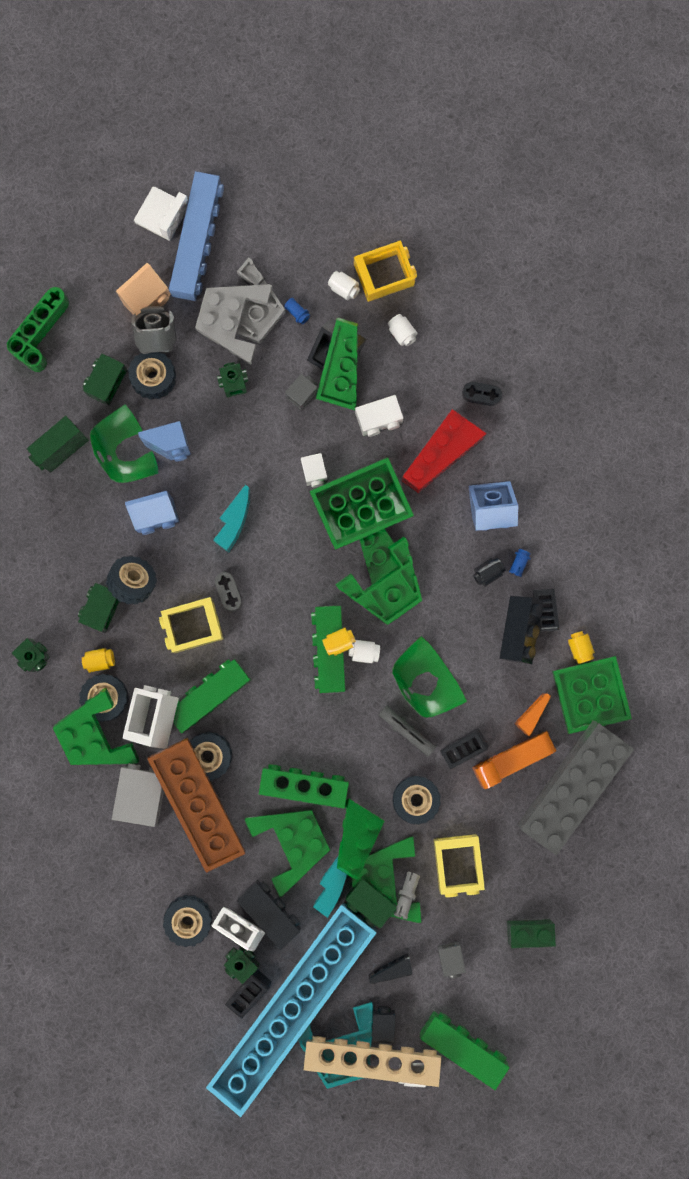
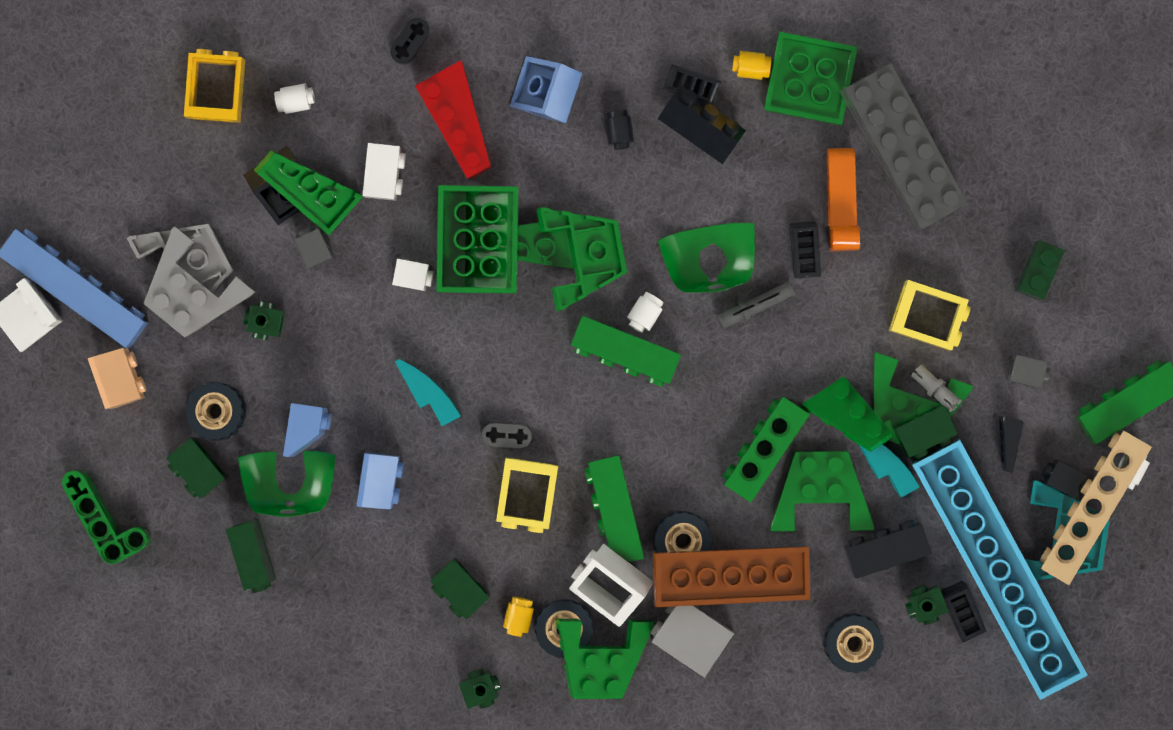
camera: 65 degrees left, 5 degrees up
black wheel [106,556,157,605] -> none
dark grey brick [131,306,177,354] -> none
white brick [212,907,265,952] -> none
blue pin [284,298,310,324] -> none
yellow brick [322,628,356,656] -> none
white brick [328,271,360,300] -> none
black wheel [392,776,441,825] -> none
blue pin [509,549,531,577] -> none
orange slope [515,693,551,736] -> none

